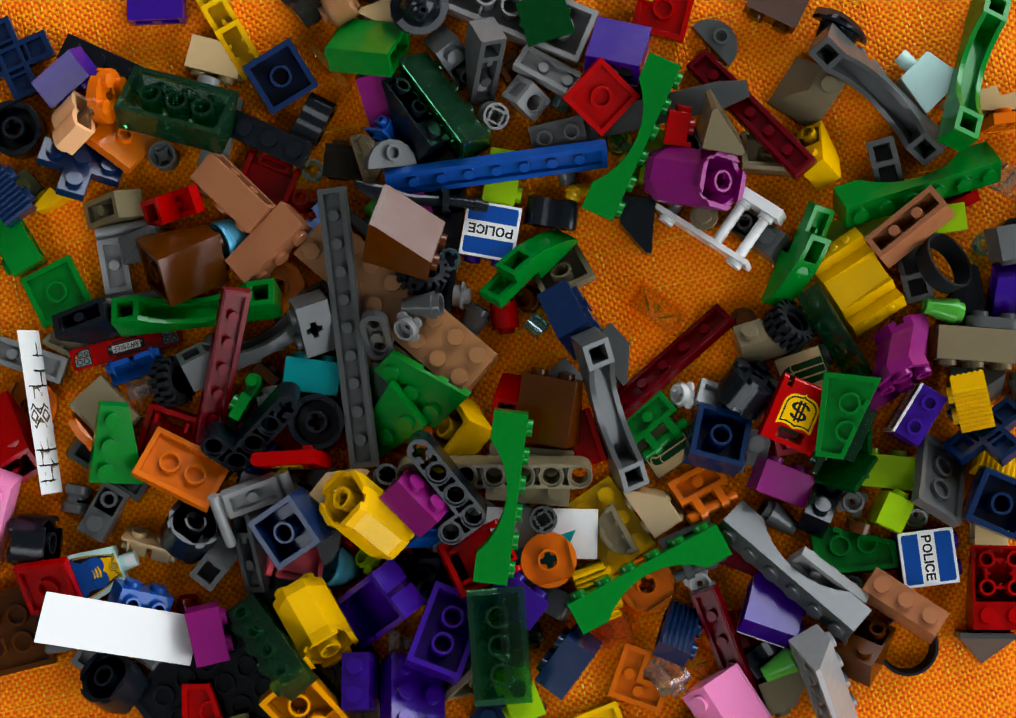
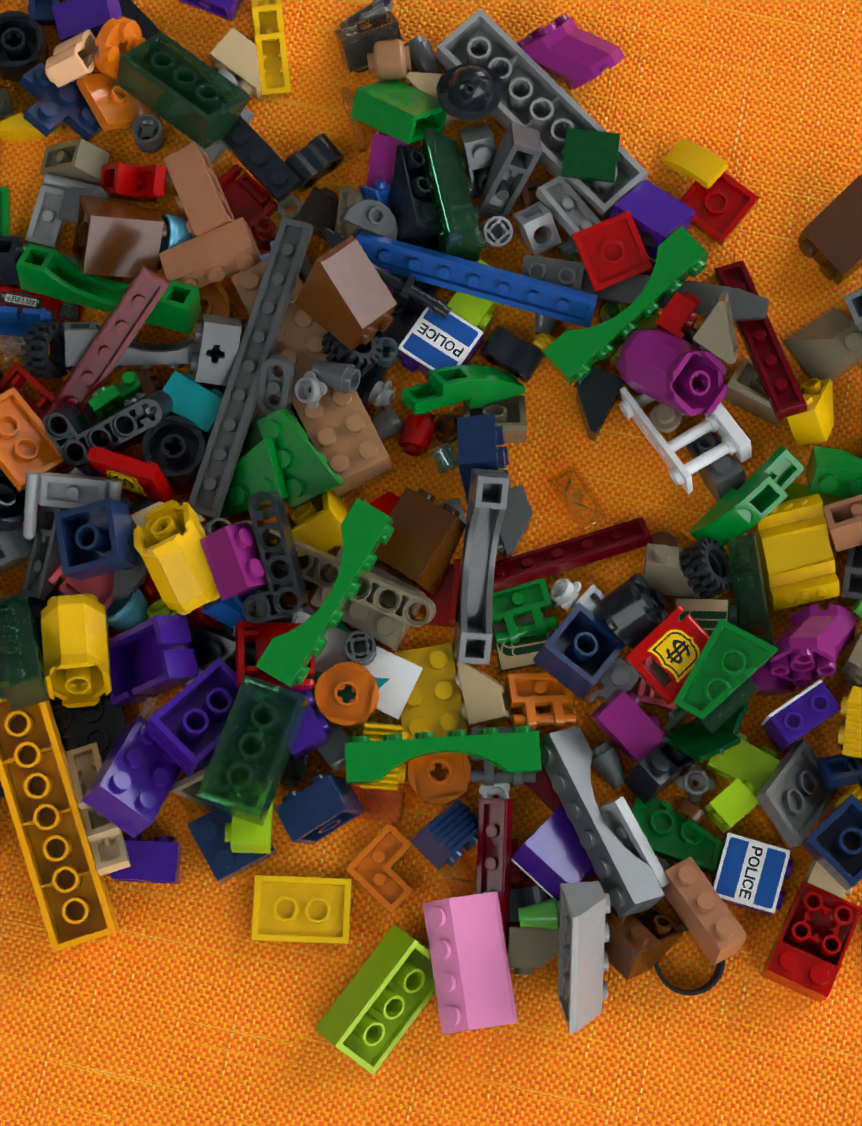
camera: 25 degrees right, 10 degrees down
dark blue brick [241,38,319,115] -> none
dark purple brick [341,652,378,713] -> none
dark tan plate [598,502,639,554] -> none
clear brick [642,657,691,698] -> none
dark grey plate [692,19,738,67] -> none
light grey plate [907,500,931,529] -> none
dark grey slope [954,630,1016,663] -> none

